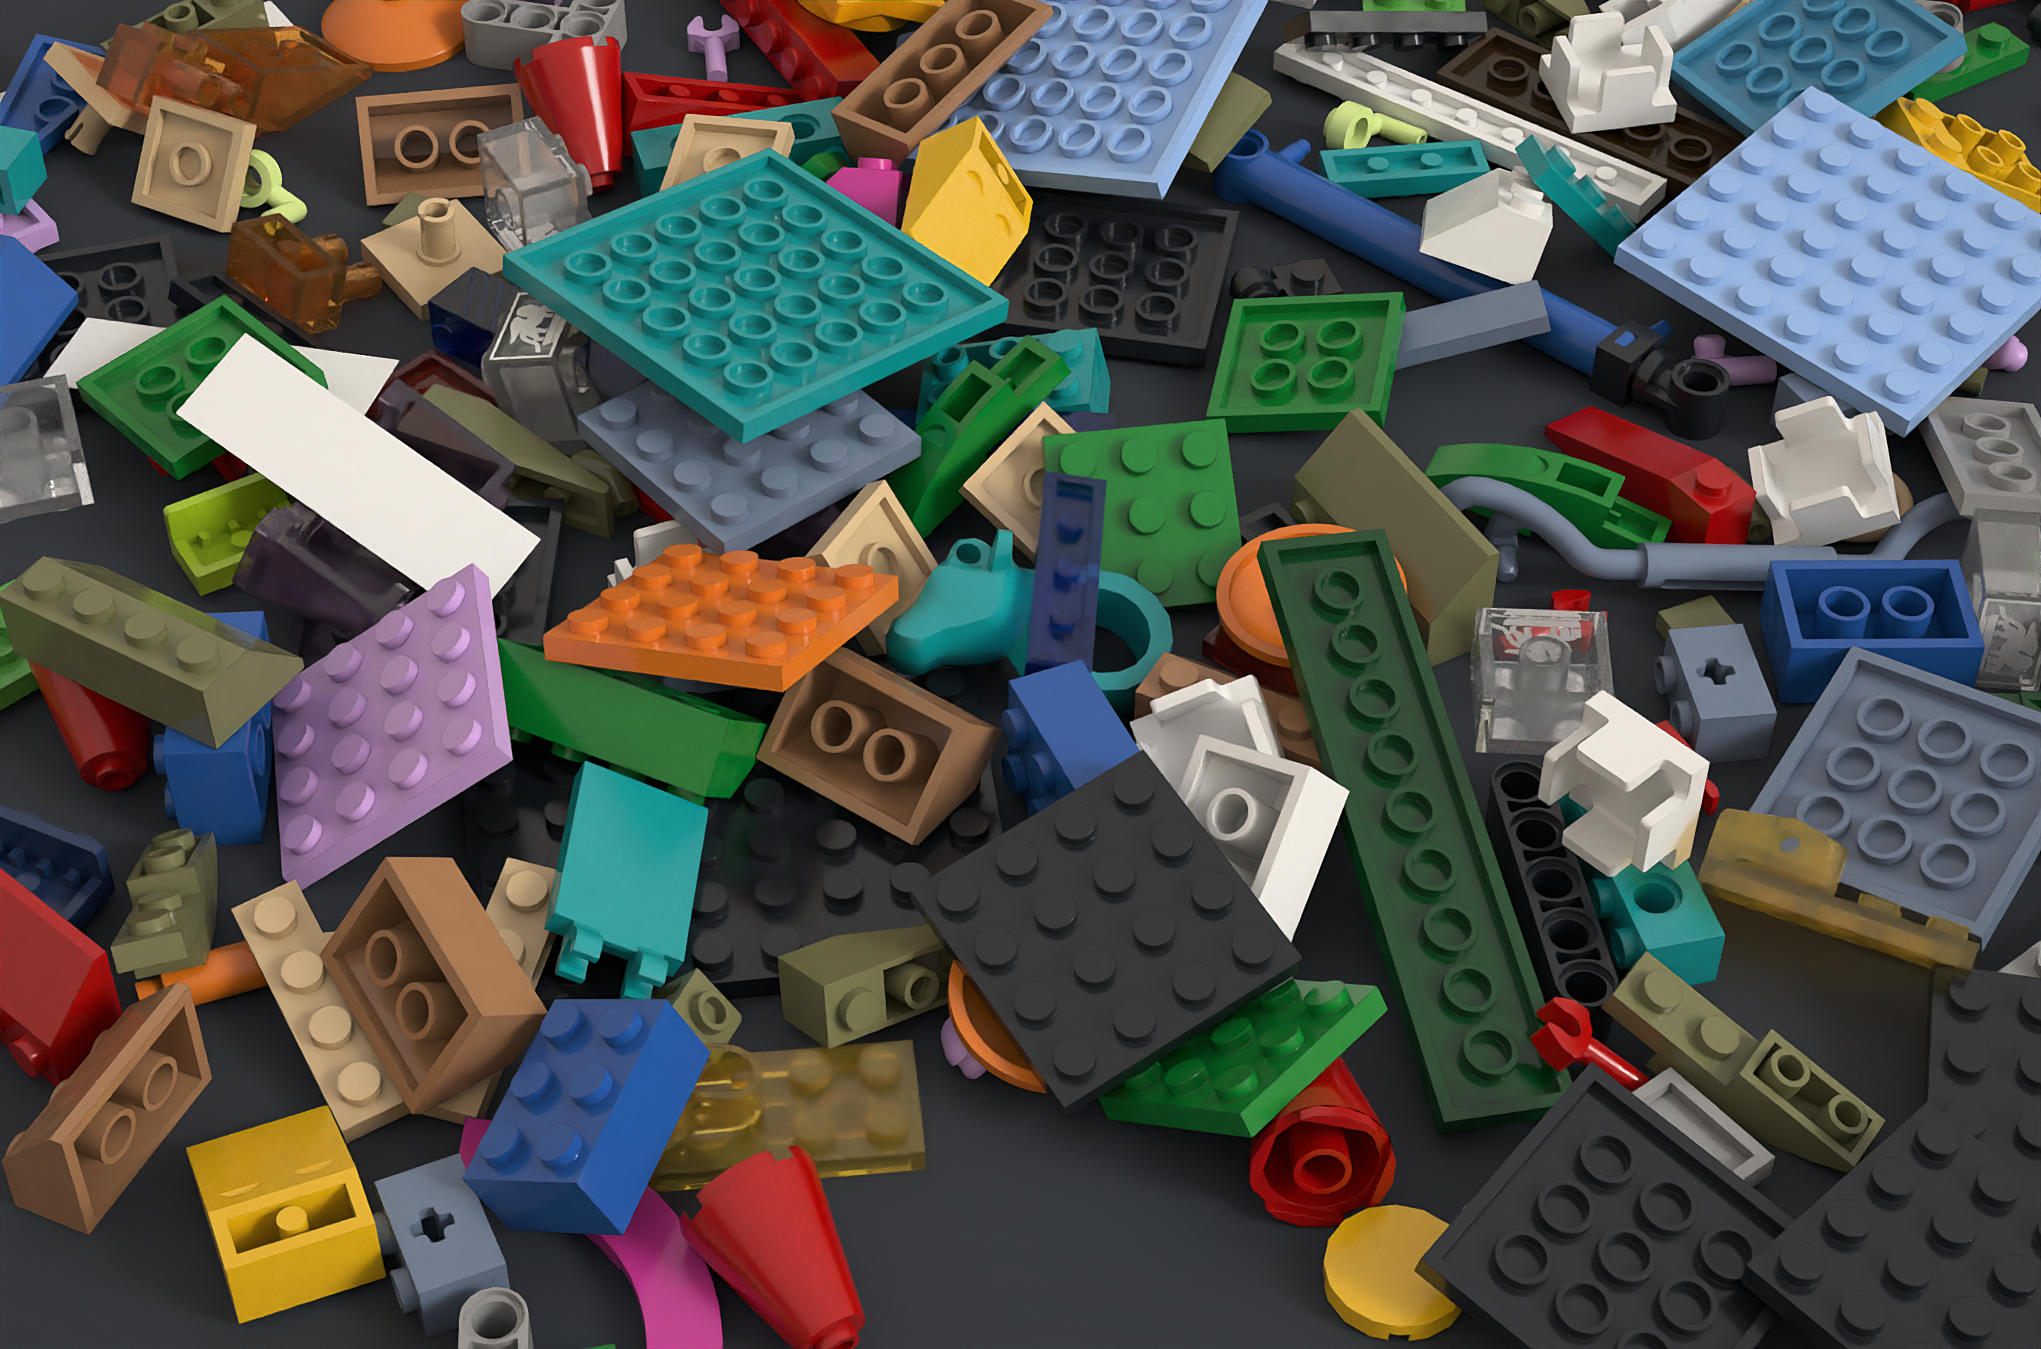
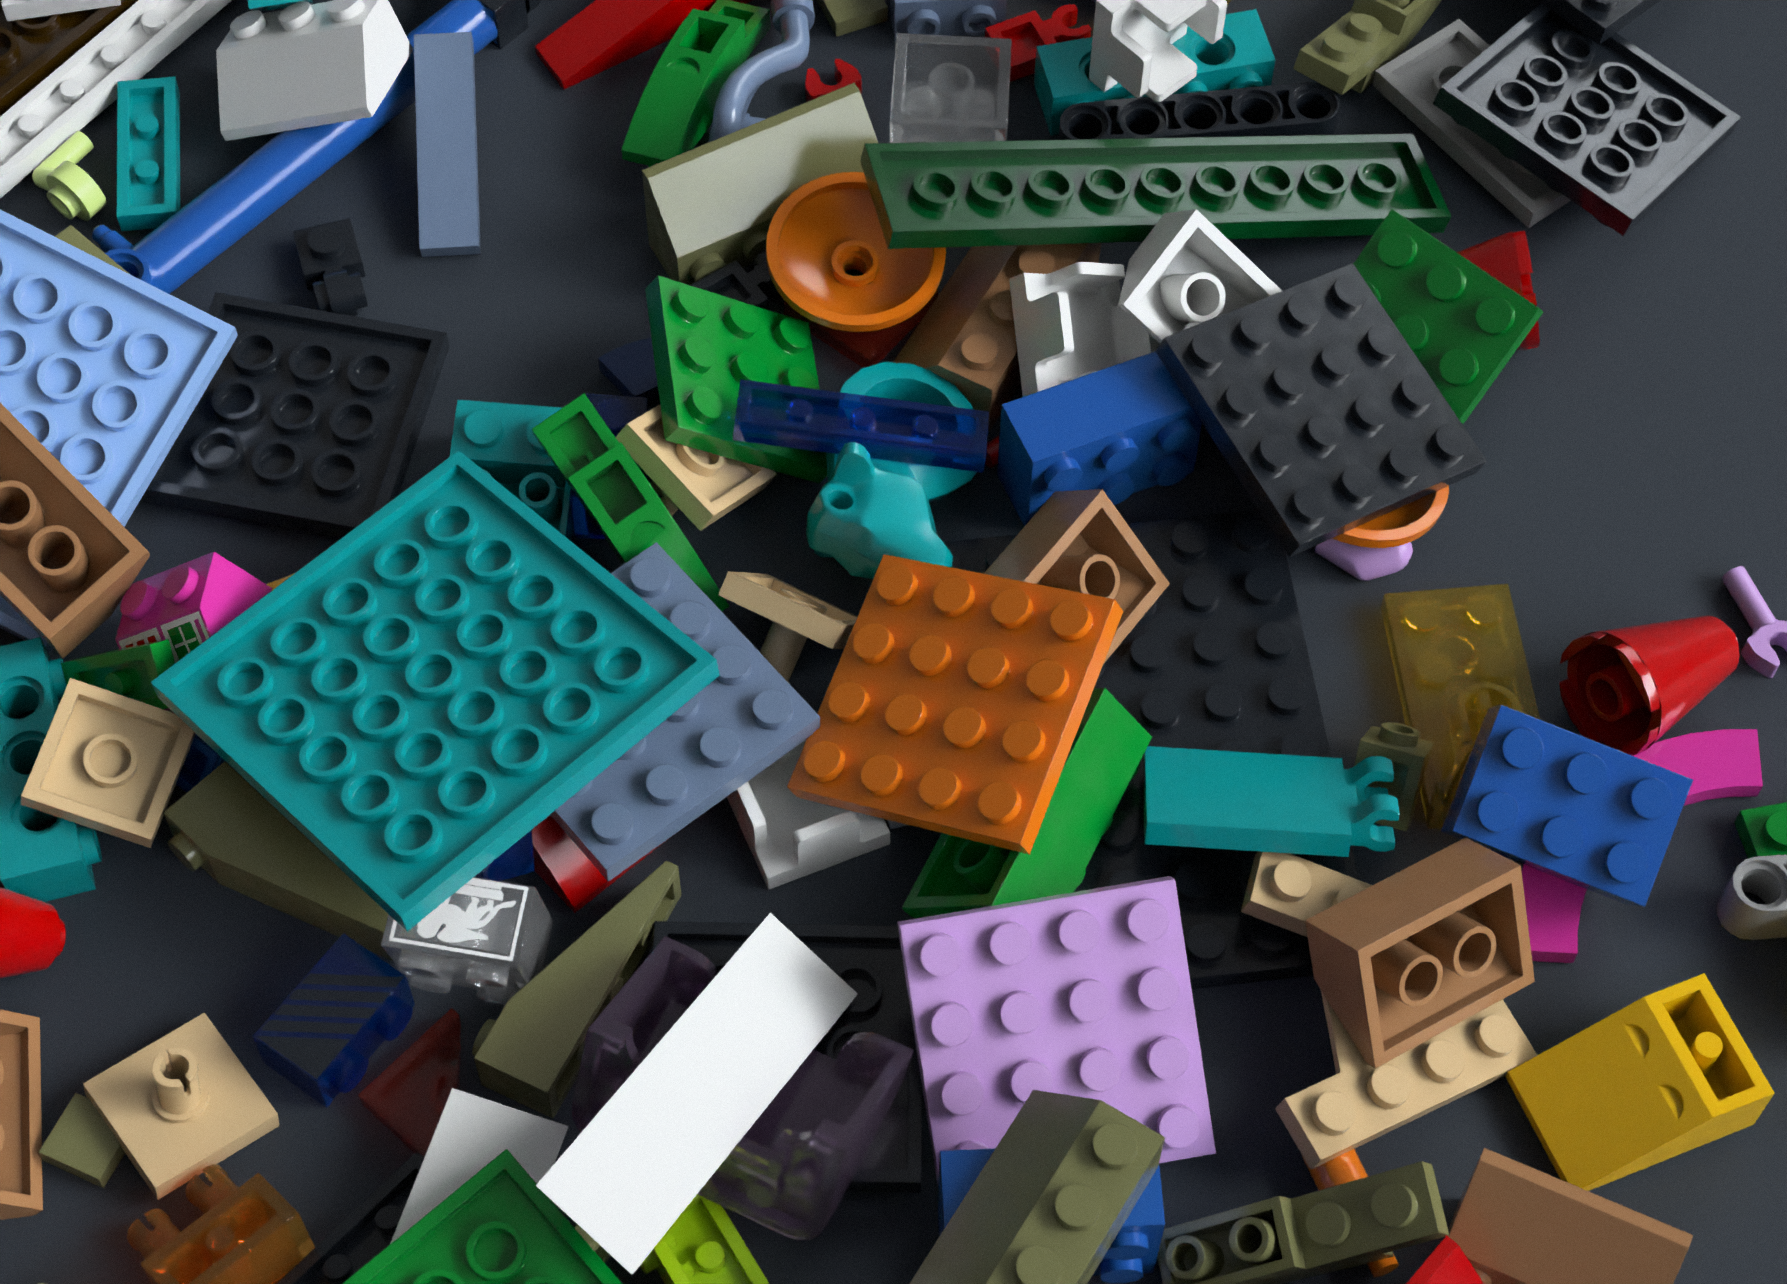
camera: 90 degrees left, 15 degrees up
sand blue brick [372,1153,510,1338] -> none
clear brick [477,116,593,253] -> none
olive arm [570,449,640,517] -> none
olive slope [778,925,953,1049] -> none
yellow slope [900,116,1033,287] -> none
green plate [1206,292,1406,433] -> none
yellow tile [1323,1205,1462,1341] -> none
red bar [1530,997,1652,1093] -> none

